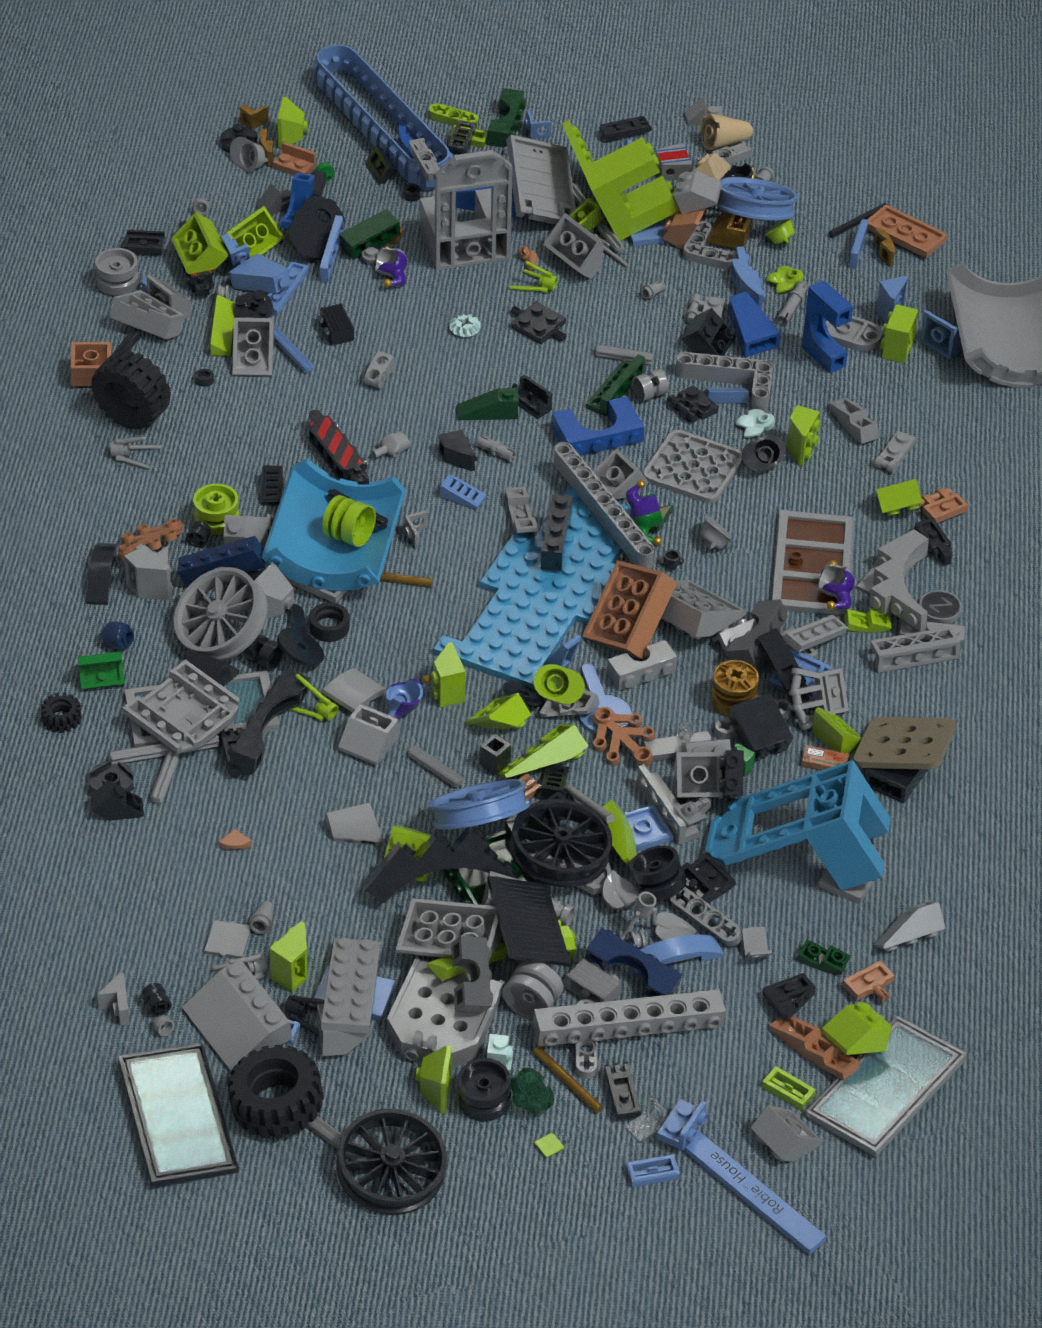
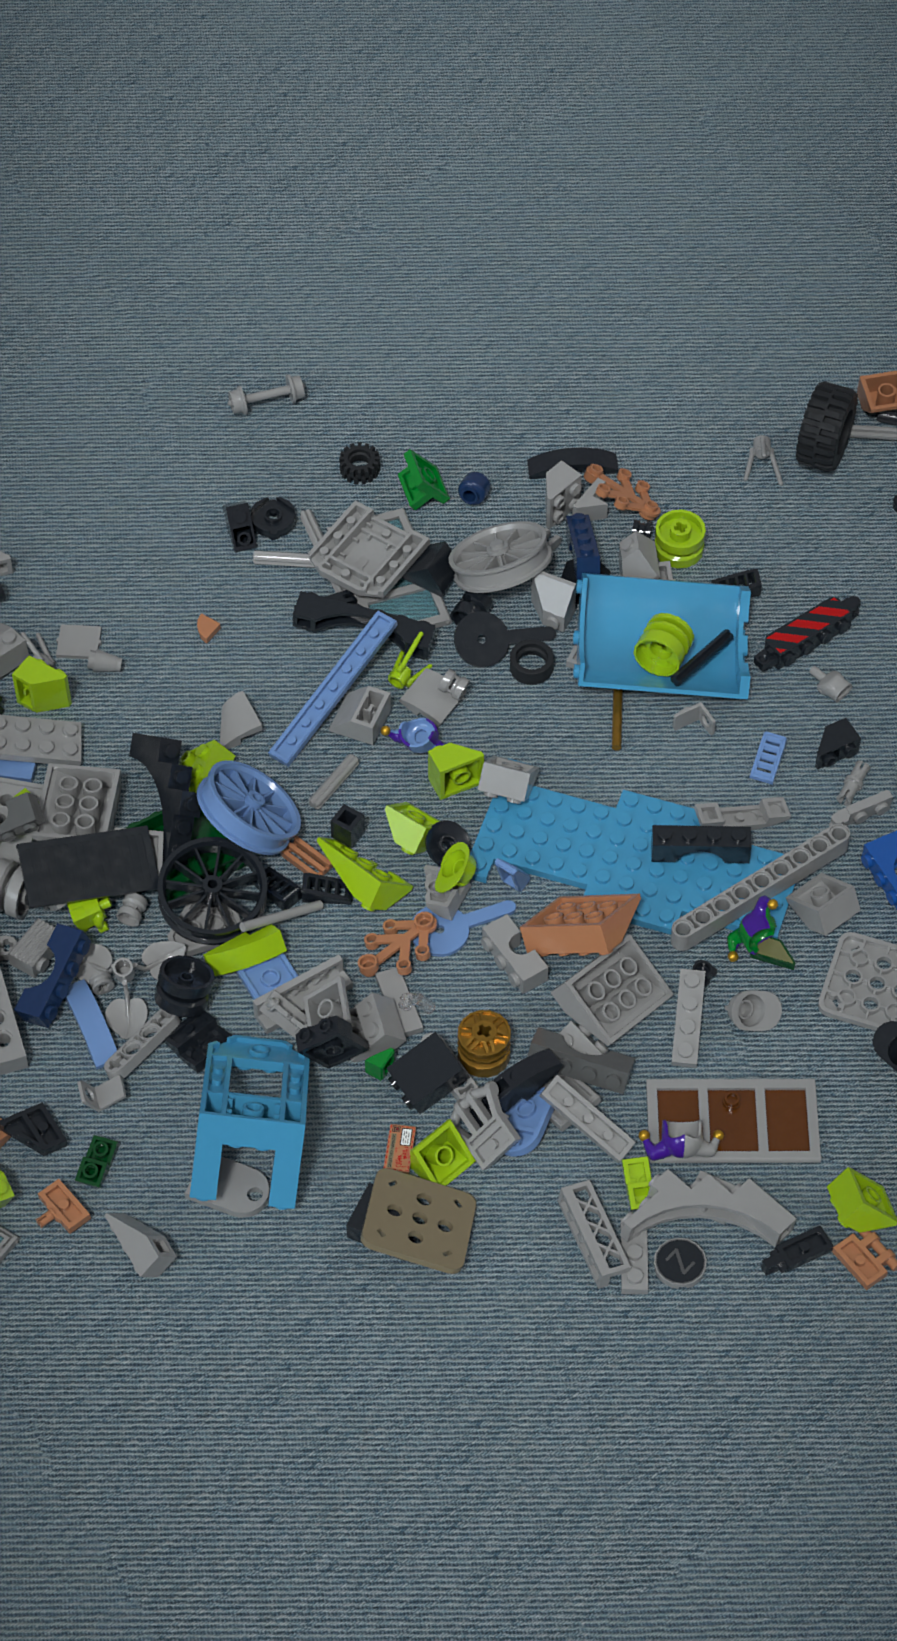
camera: 85 degrees right, 10 degrees up
none -> medium blue tile [268,611,398,767]
none -> light grey wheel [438,669,470,701]
none -> light grey slope [478,755,540,804]
none -> light grey plate [671,969,706,1068]
none -> light grey hinge [829,790,893,827]

